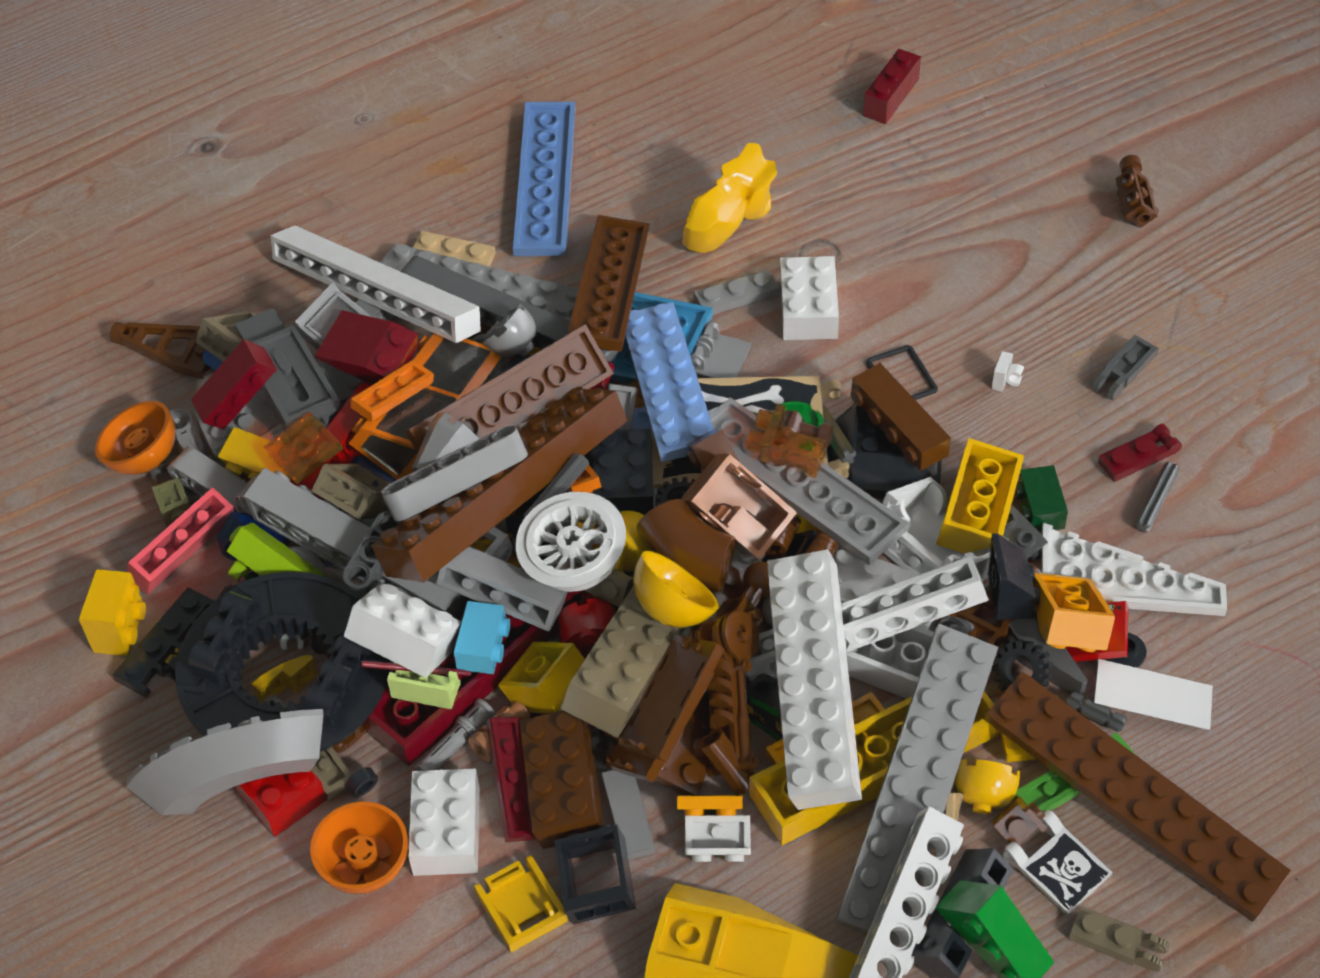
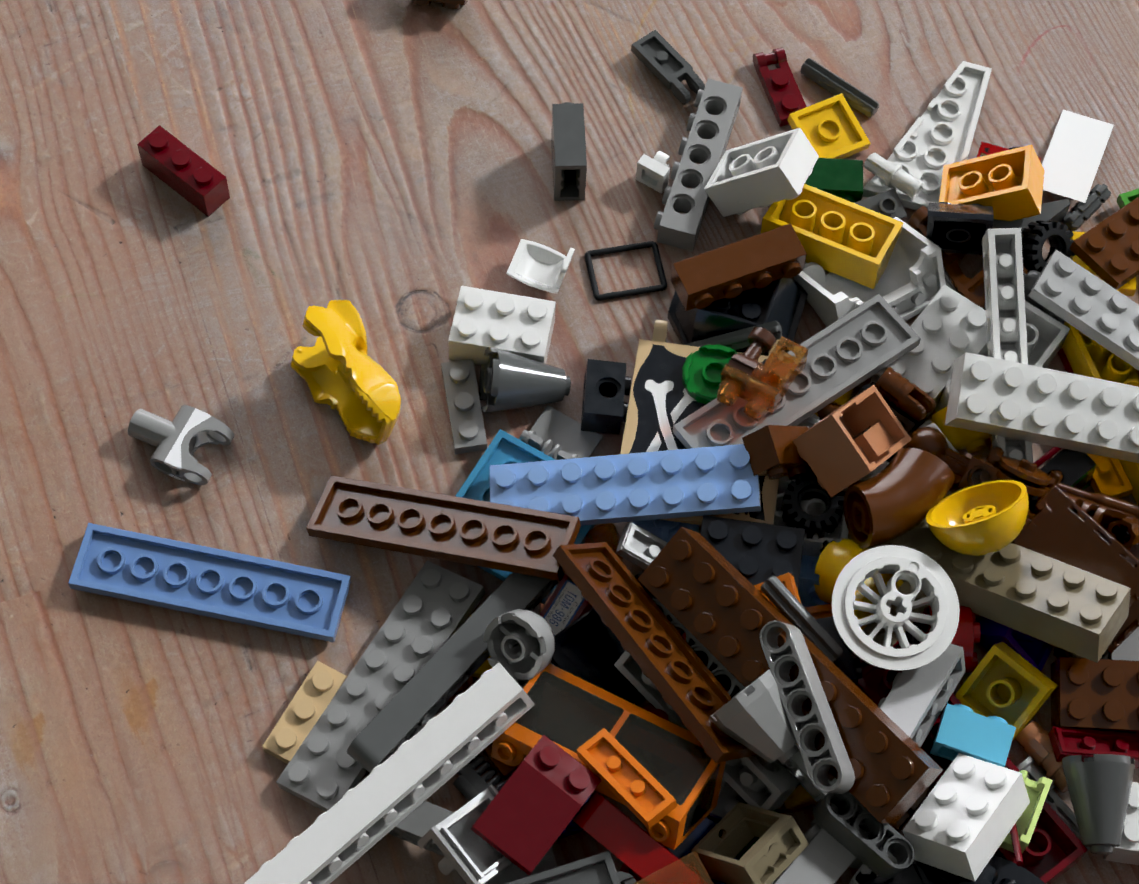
camera: 85 degrees left, 10 degrees up
none -> light grey connector [128,405,234,485]
none -> dark grey cone [479,347,571,413]
none -> white piece [506,239,575,294]
none -> dark grey brick [551,102,587,201]
none -> black brick [580,359,631,435]
none -> light grey brick [654,78,743,252]
none -> white brick [704,128,819,217]
none -> yellow plate [787,93,871,159]
none -> white axle [864,153,924,200]
none -> dark grey cone [1062,754,1135,854]

